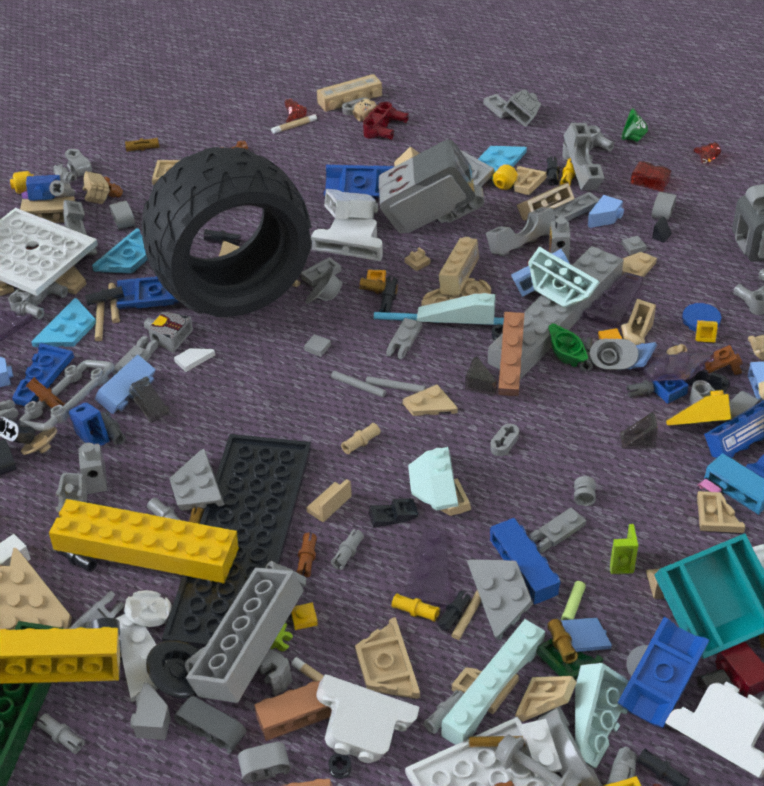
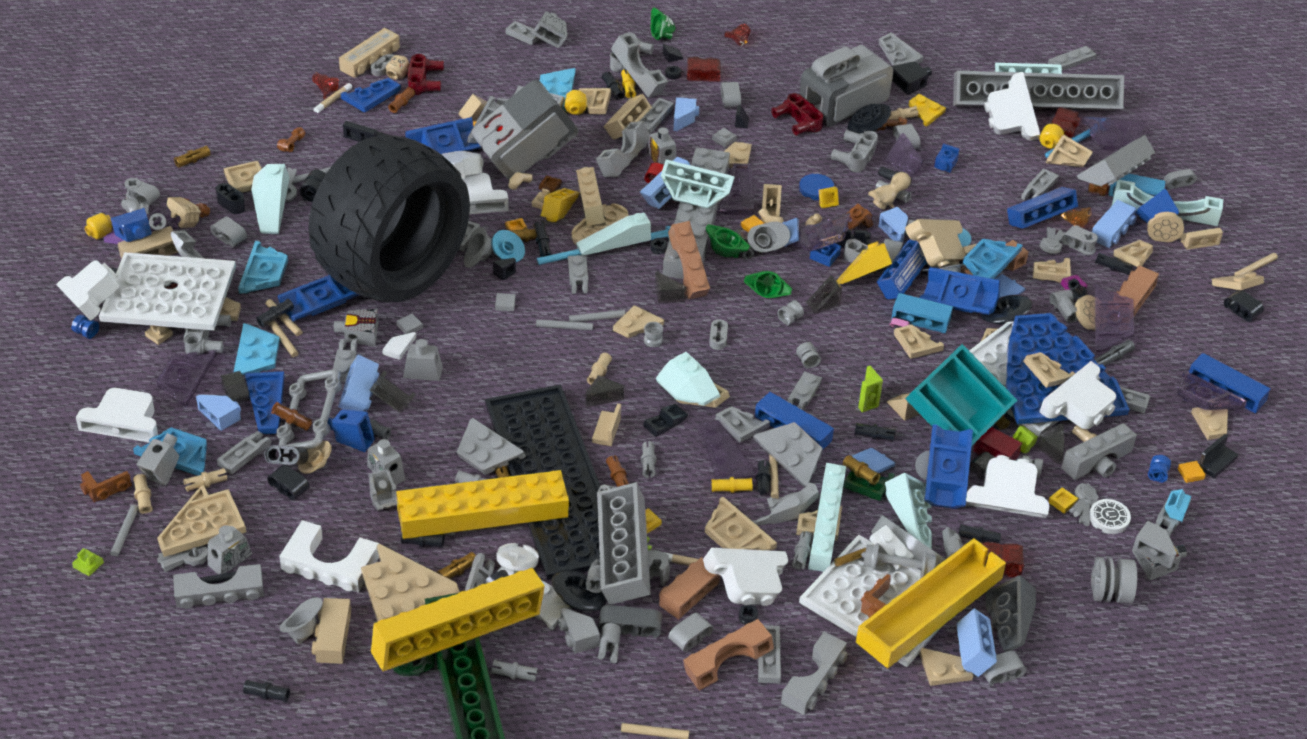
camera: 30 degrees left, 0 degrees up
tan wing [515,676,577,722] -> none
yellowish green piece [561,581,586,620] -> none
dark grey pin [626,380,654,398] -> none
none -> black beam [216,183,245,214]
none -> clear smoke beam [220,371,250,404]
none -> blue wing [341,78,401,113]
none -> black panel [343,121,384,142]
none -> dark orange pin [388,87,415,113]
none -> light grey tile [396,314,423,334]
none -> light grey torso [403,339,443,381]
none -> pearl gold pin [437,552,476,579]
none -> medium azure dish [491,230,525,263]
none -> black slope [493,258,516,280]
none -> tan arm [508,172,532,190]
none -> reddish brown tile [539,175,562,193]
none -> yellow slope [541,188,580,222]
none -> clear smoke slope [585,375,624,408]
none -> light grey hinge [598,623,621,664]
none -> light grey wheel [644,322,663,347]
none -> black slope [662,44,684,62]
none -> black tile [665,66,682,79]
none -> light grey wing [715,406,770,443]
none -> green hat [744,271,792,298]
none -> light grey animal [752,483,820,526]
none -> dark red piece [771,93,823,136]
none -> light grey wheel [777,301,804,325]
none -> black pin [854,423,896,441]

